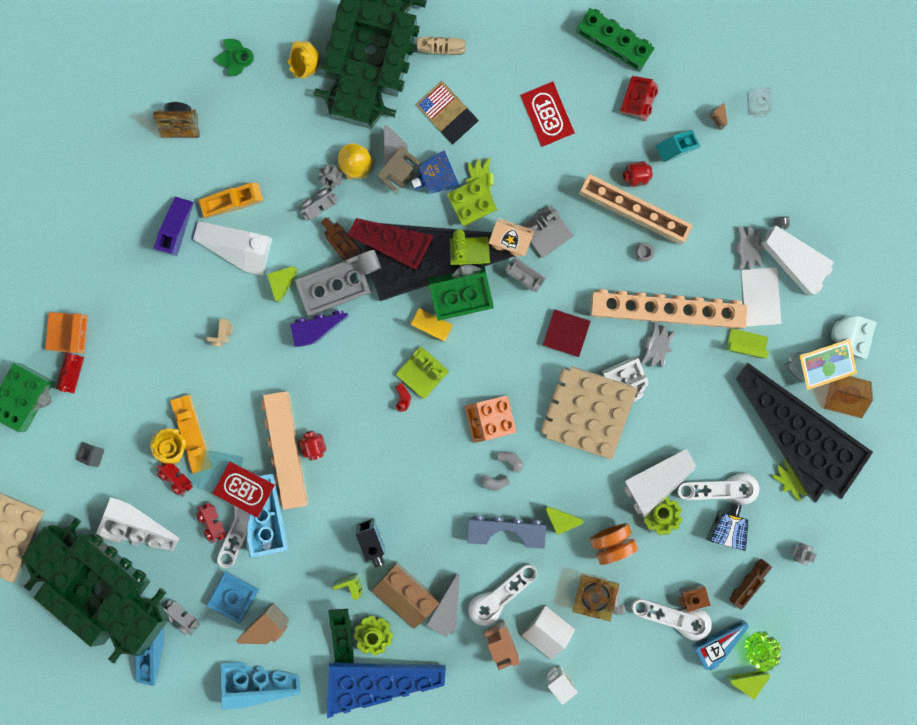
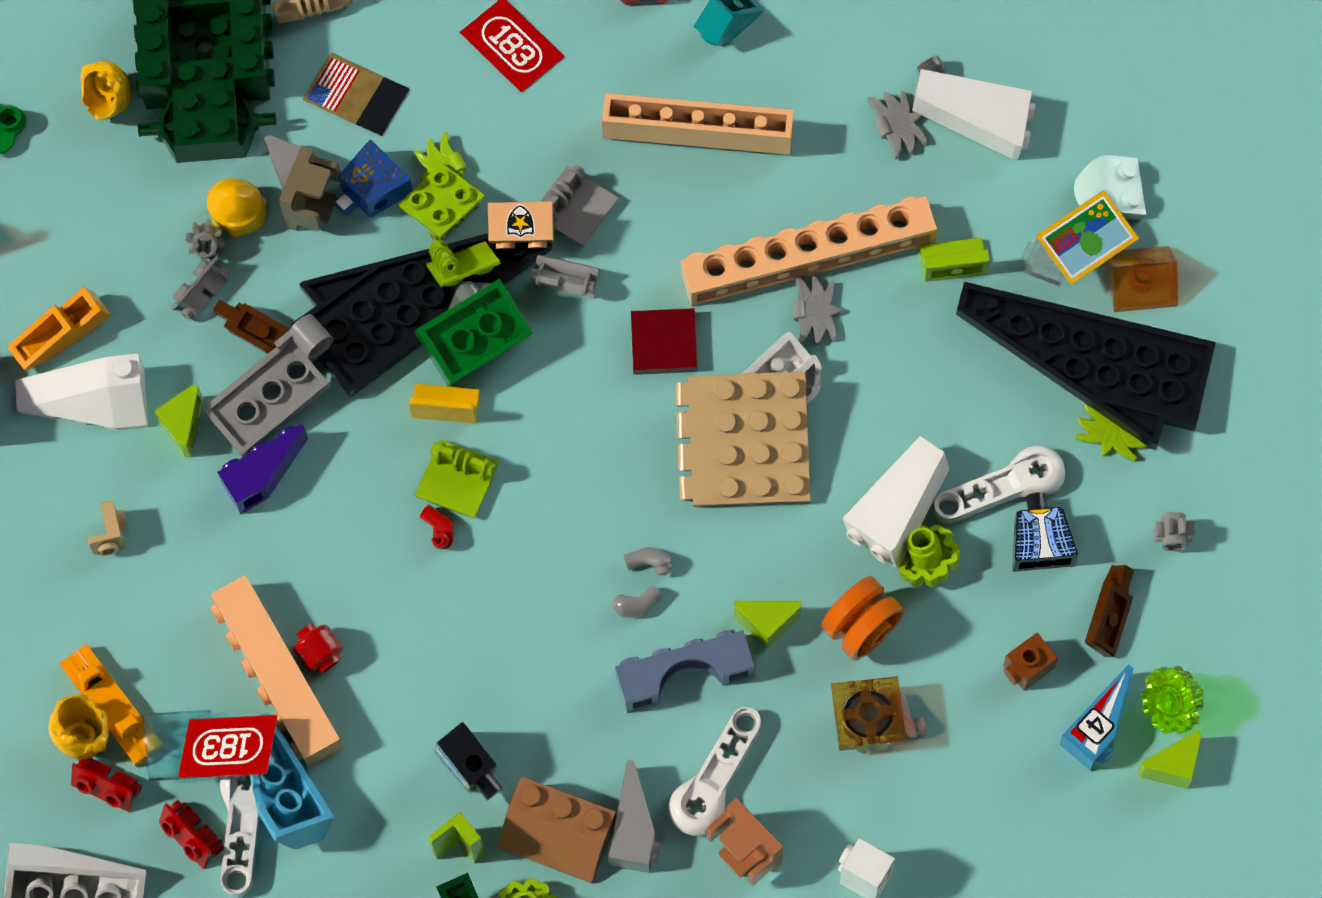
camera: 15 degrees left, 20 degrees down
dark red wing [348,218,434,271] -> none
orange bracket [465,396,516,443] -> none
white slope [521,605,575,660] -> none
red head [623,161,653,187] -> none
white beam [631,598,712,641] -> none
light grey plate [635,243,654,262] -> none
white sticker [741,267,782,326] -> none

